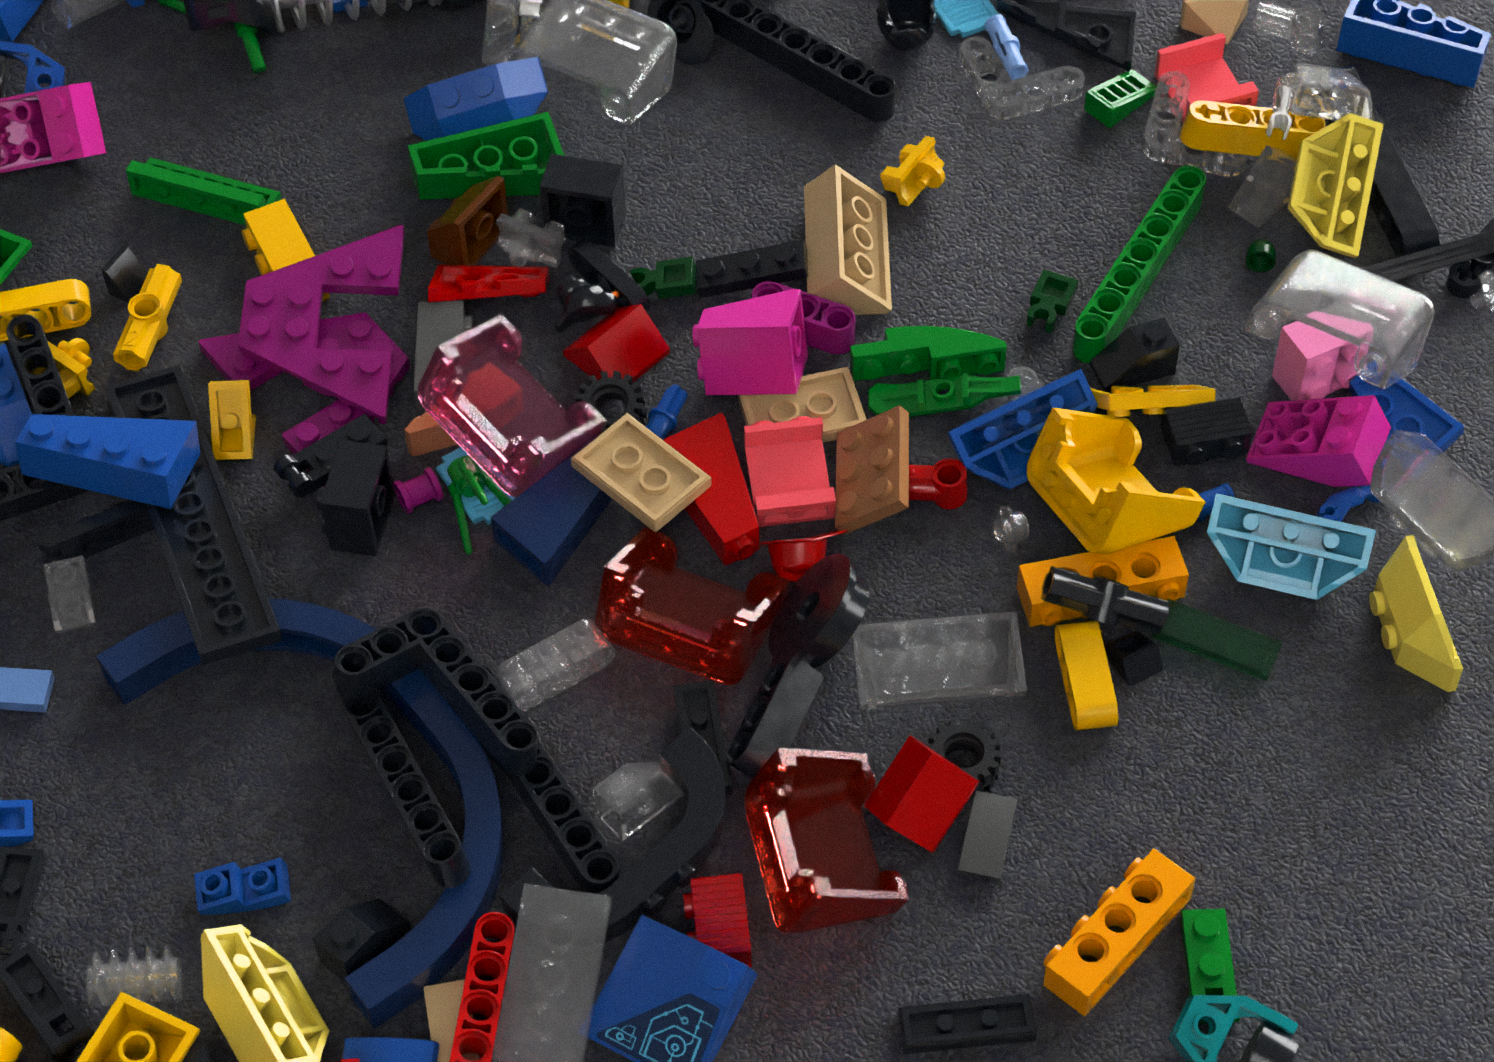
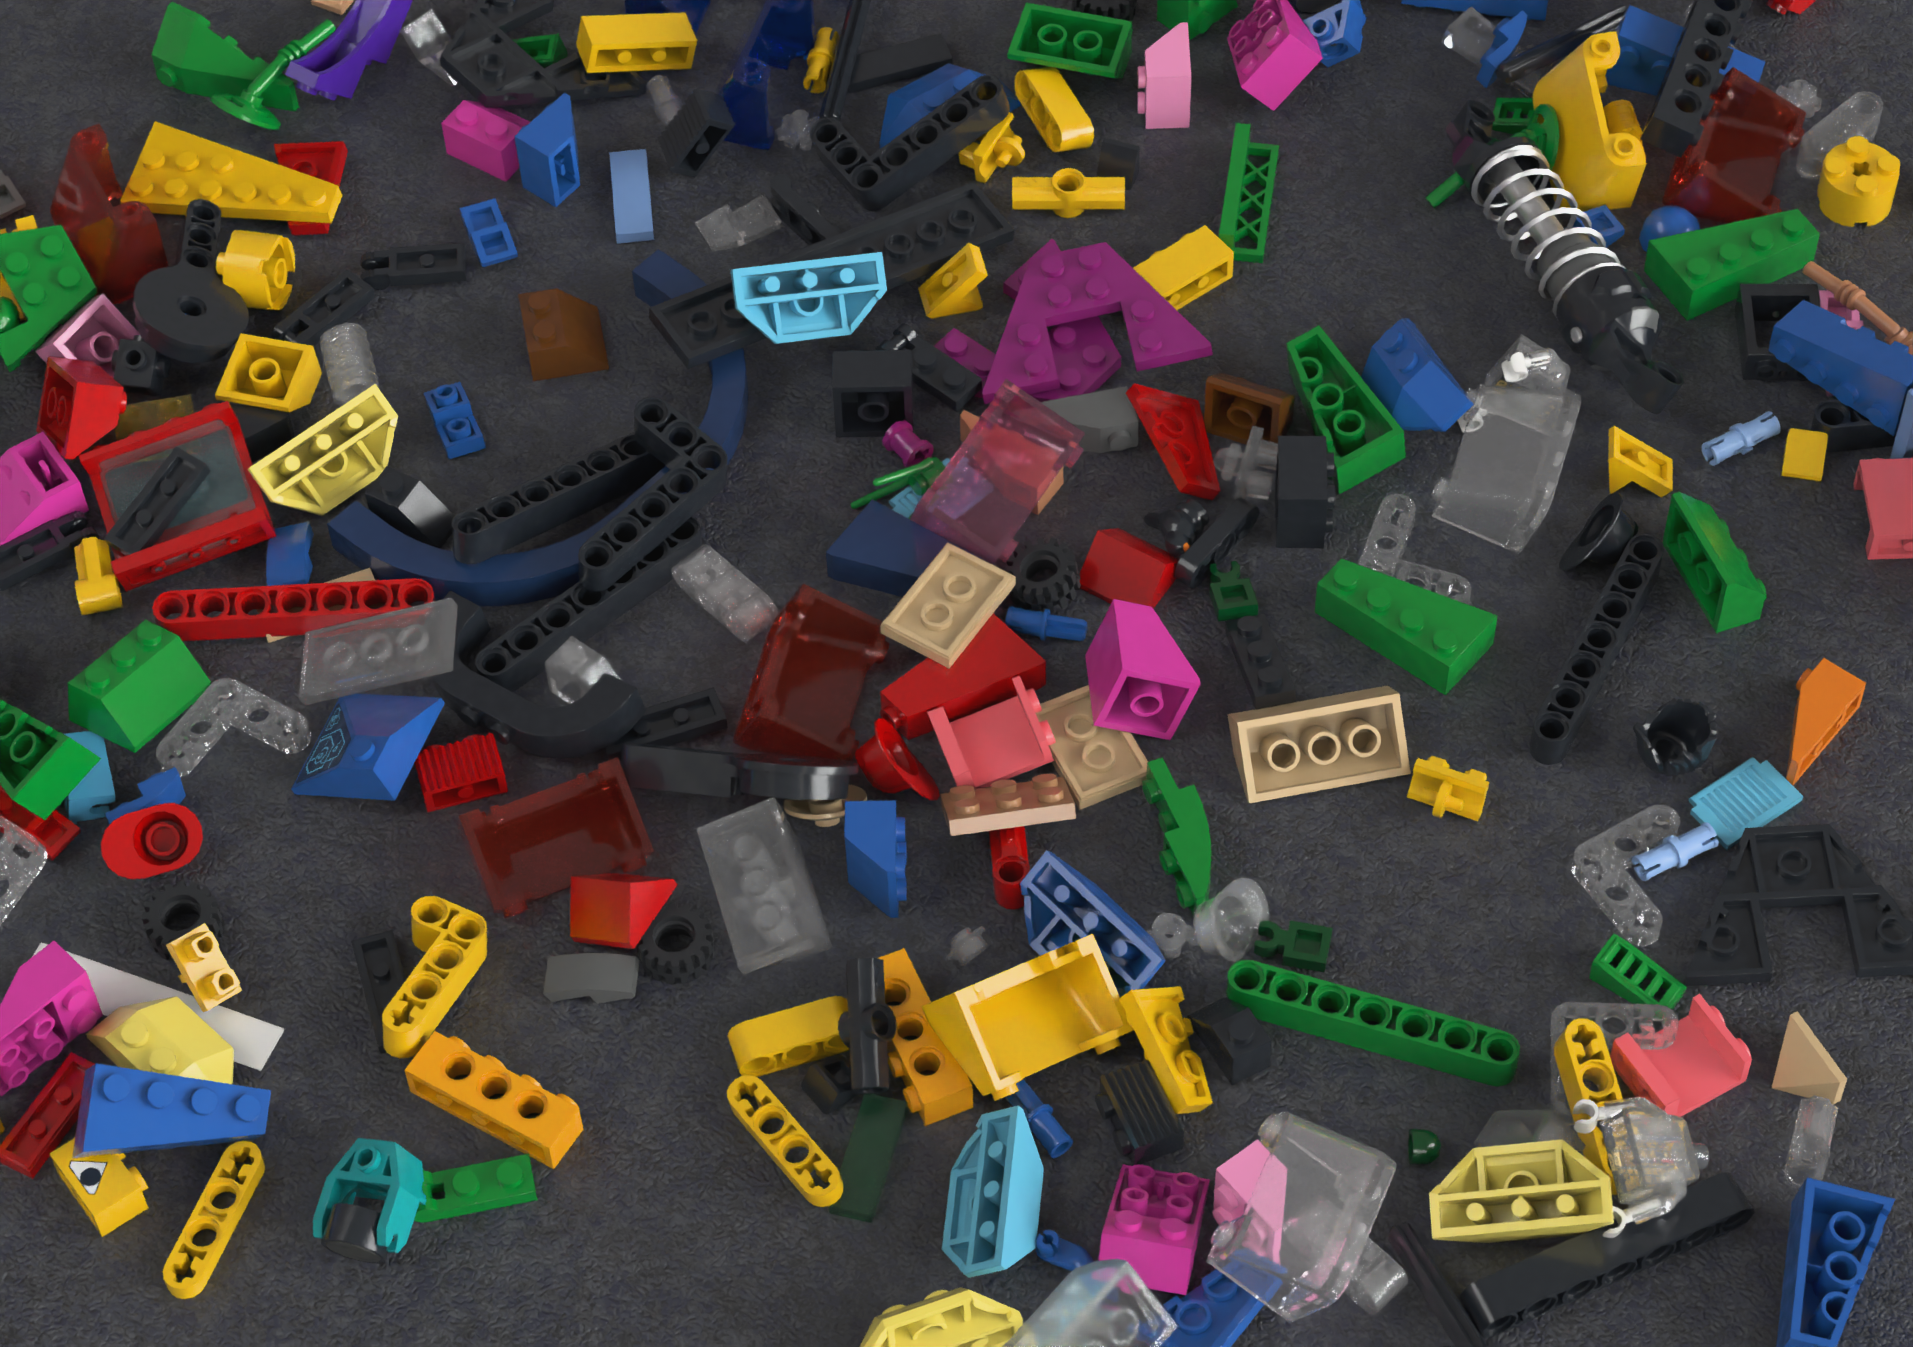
camera: 80 degrees right, 0 degrees up
blue wedge [15,414,201,509] -> none
magenta beam [752,281,856,355] -> none
green piece [868,373,1022,417] -> none
none -> yellow beam [382,896,487,1059]
none -> reddish brown slope [518,288,609,381]
none -> yellow beam [727,1075,844,1207]
none -> medium azure wedge [730,252,887,344]
none -> blue slope [844,800,907,918]
none -> bright pink slope [1137,23,1191,129]
none -> clear piece [1188,877,1269,962]
none -> green wedge [1315,558,1498,696]
none -> clear beam [1358,493,1472,605]

